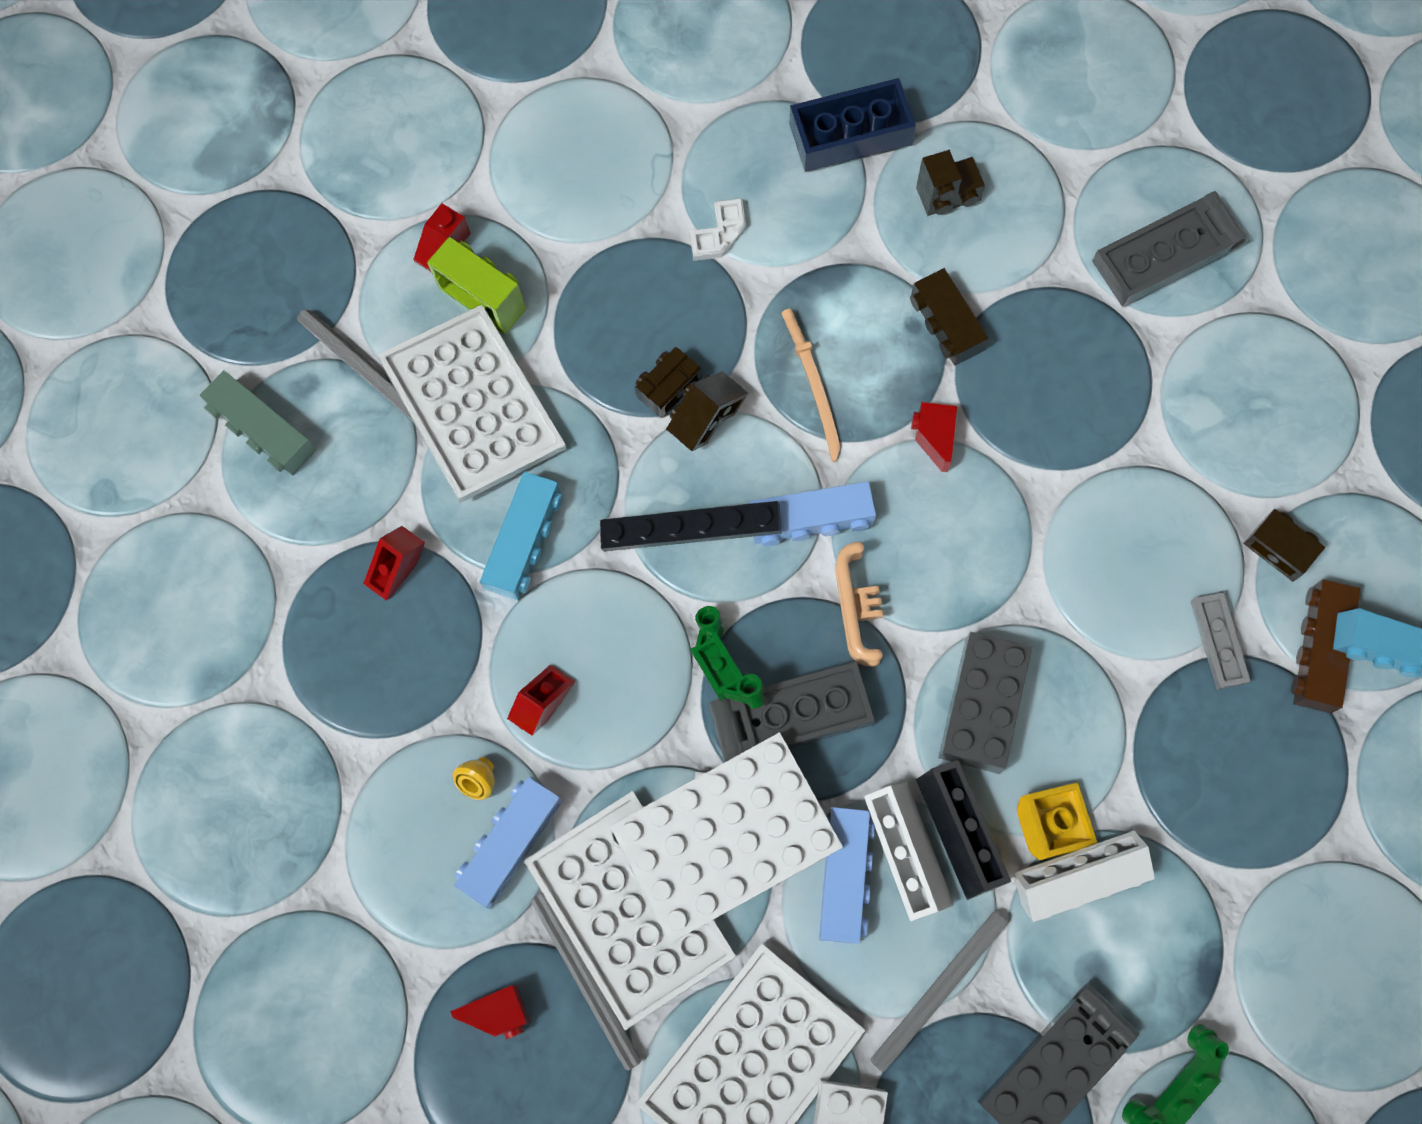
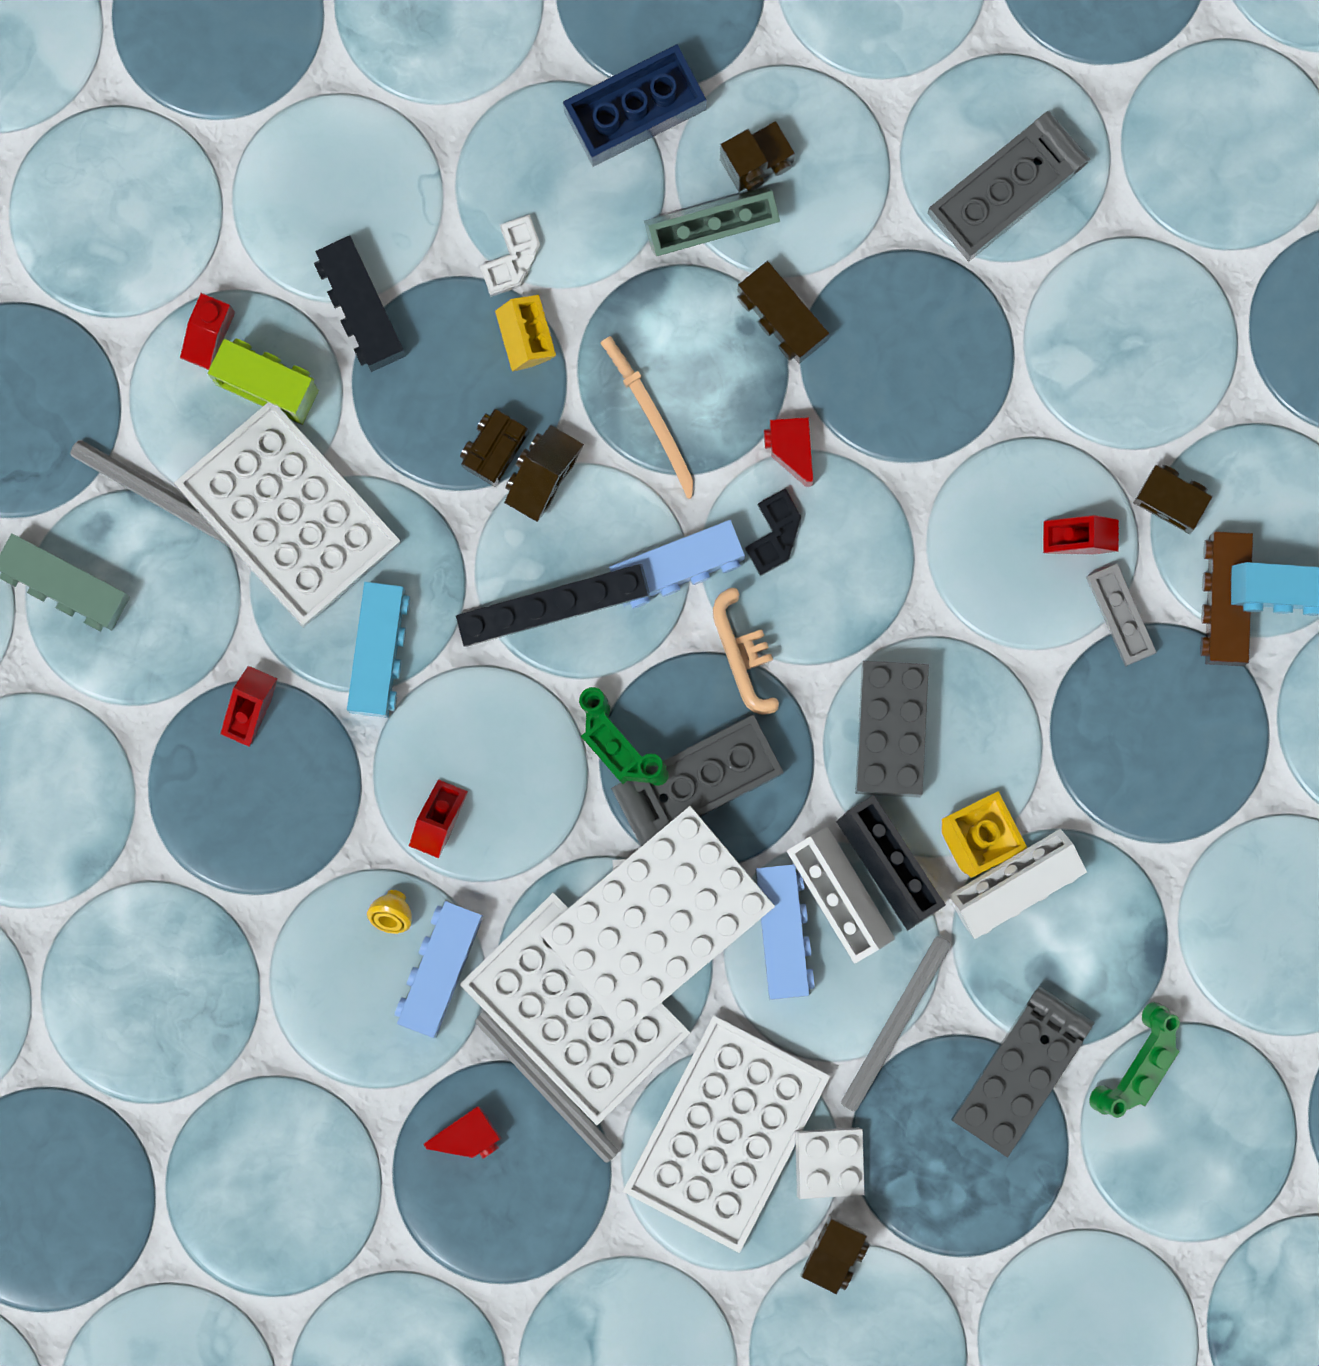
camera: 10 degrees left, 10 degrees up
none -> black brick [314,235,406,372]
none -> yellow brick [495,295,556,372]
none -> sand green brick [644,186,780,257]
none -> black tile [745,488,801,577]
none -> red slope [1043,515,1119,555]

